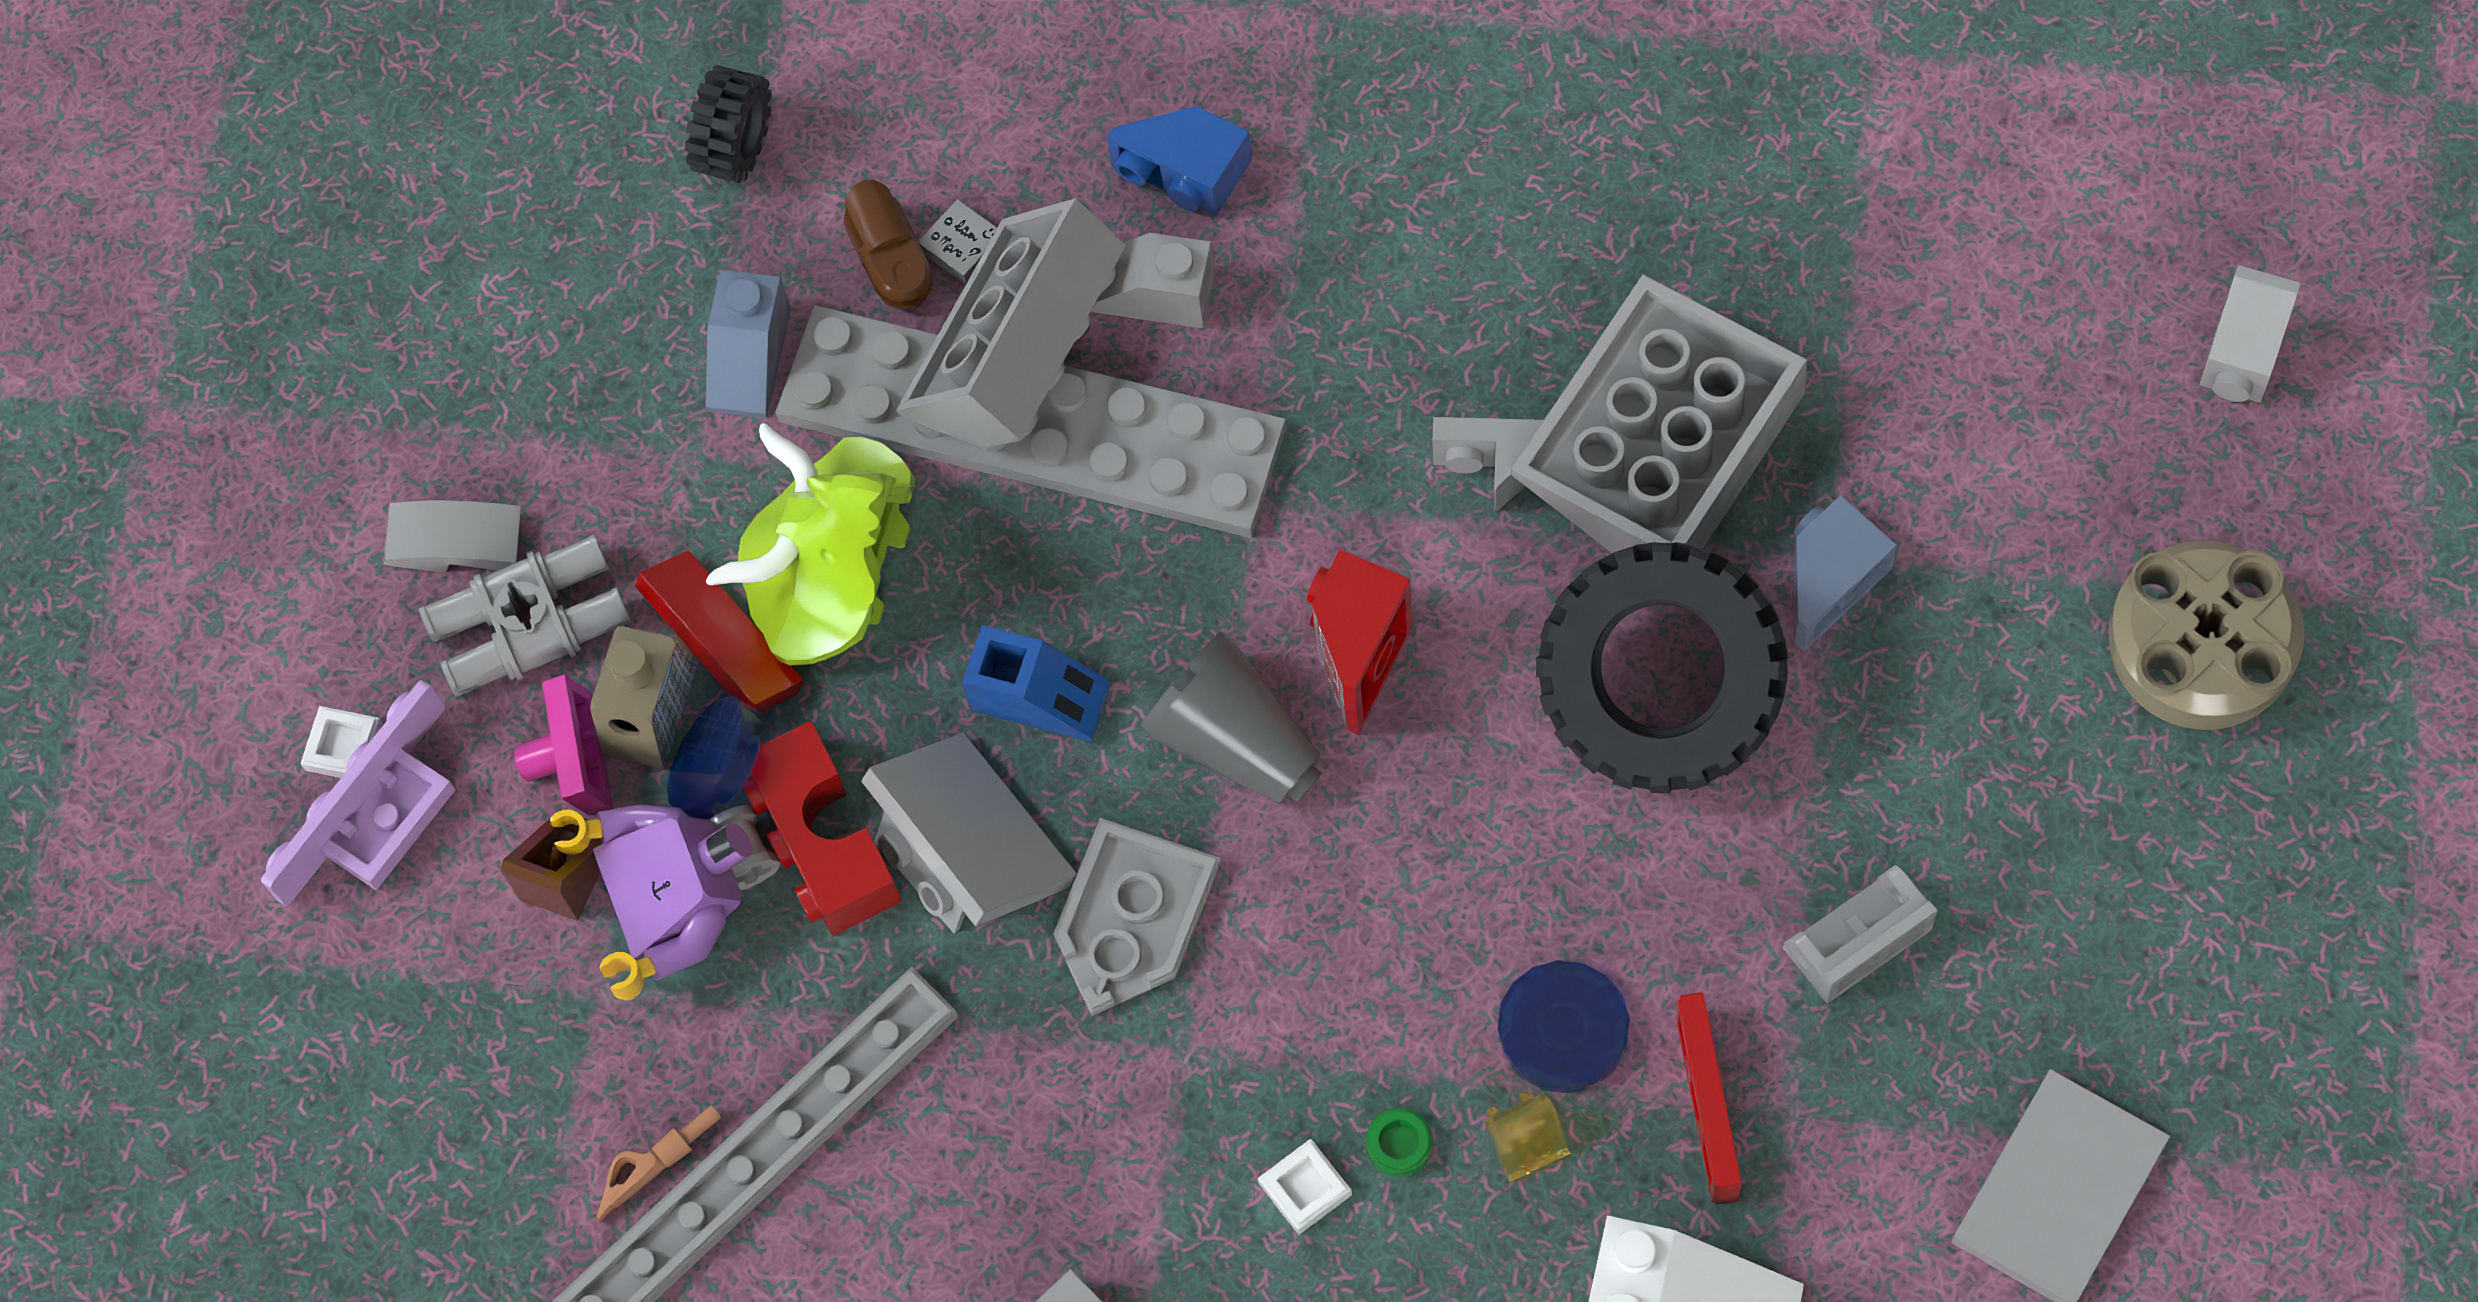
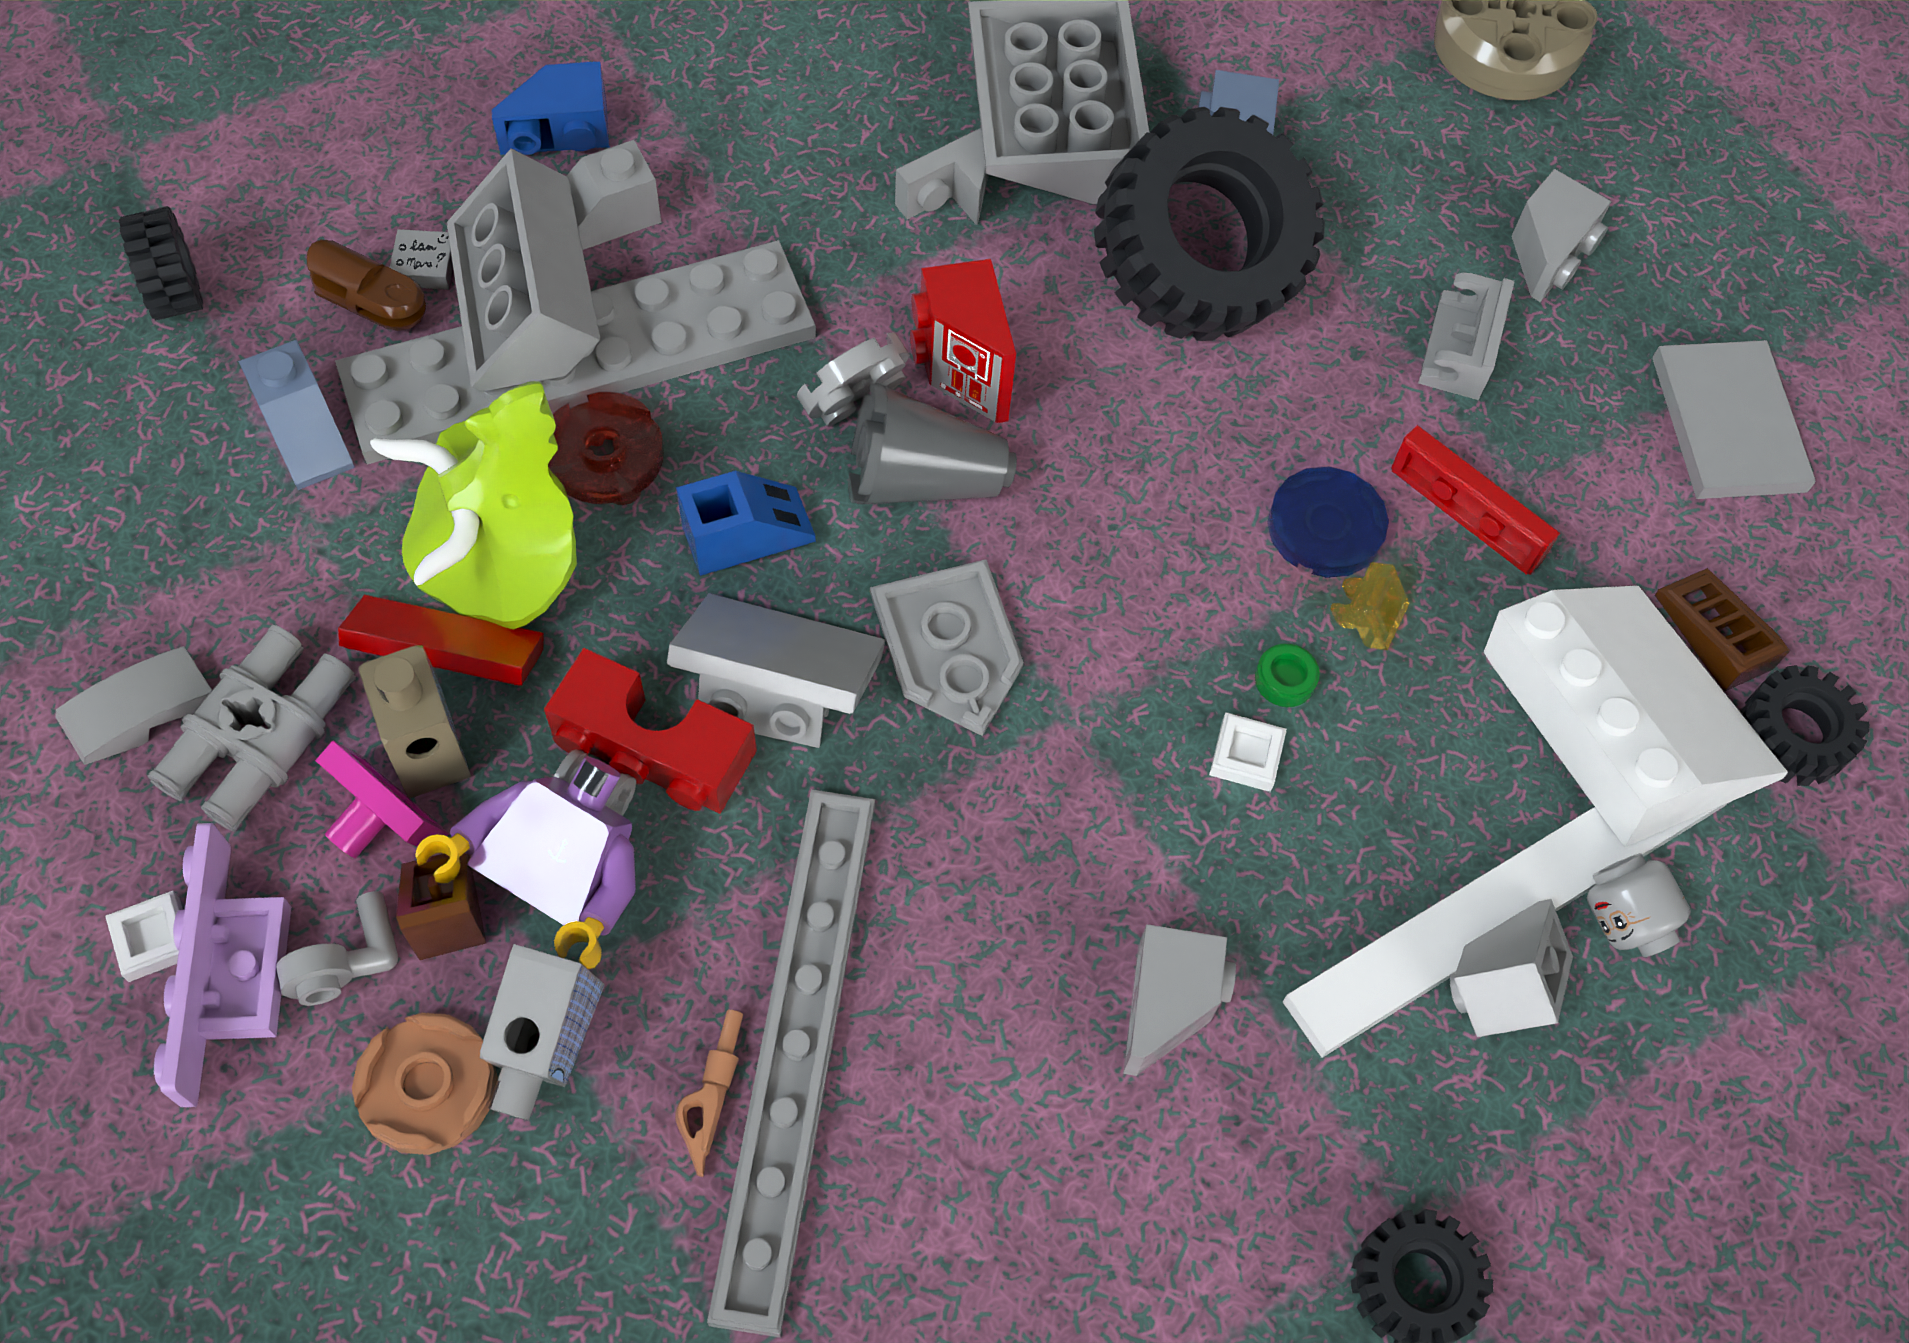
camera: 50 degrees left, 5 degrees down
clear blue tile [667,696,761,820] -> none
none -> light grey plate [276,891,398,1006]
none -> nougat tile [352,1013,498,1155]
none -> light grey torso [480,944,605,1121]
none -> clear red plate [548,392,664,505]
none -> light grey plate [797,332,910,427]
none -> light grey slope [1512,169,1612,302]

